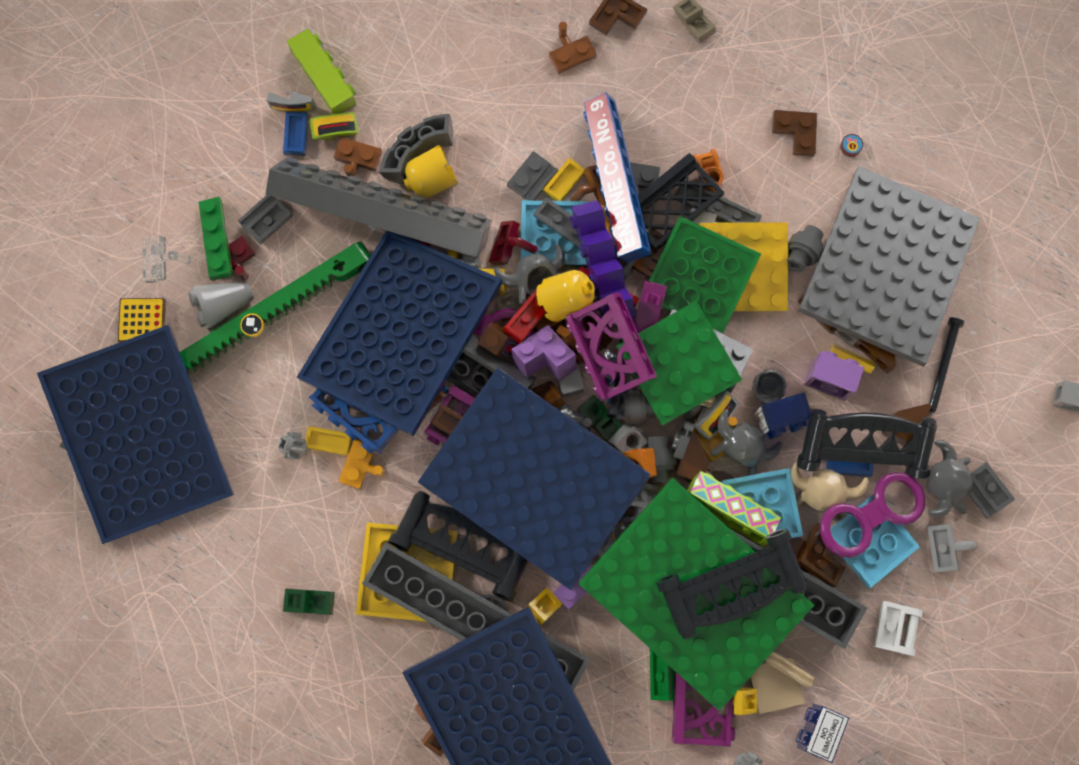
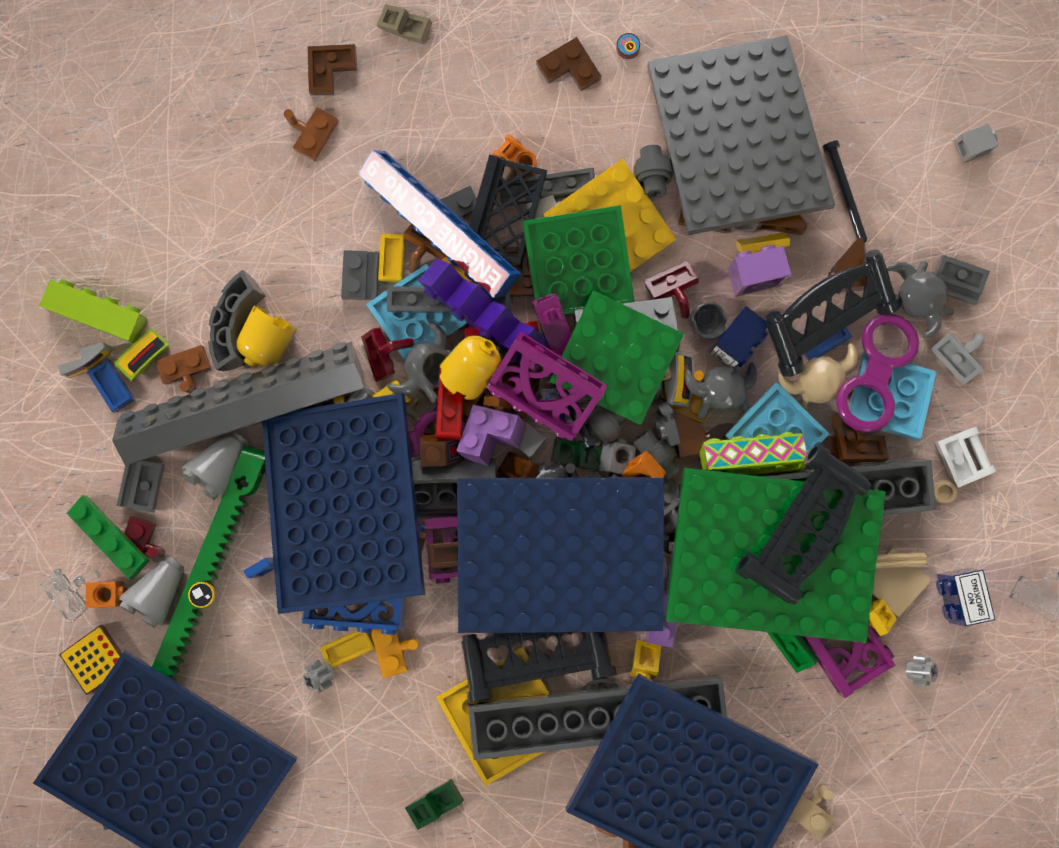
camera: 30 degrees left, 5 degrees up
none -> orange brick [85,581,127,608]
none -> light grey cone [182,431,248,501]
none -> blue tile [243,557,274,579]
none -> plate [644,260,699,319]
none -> tan tile [934,480,957,505]

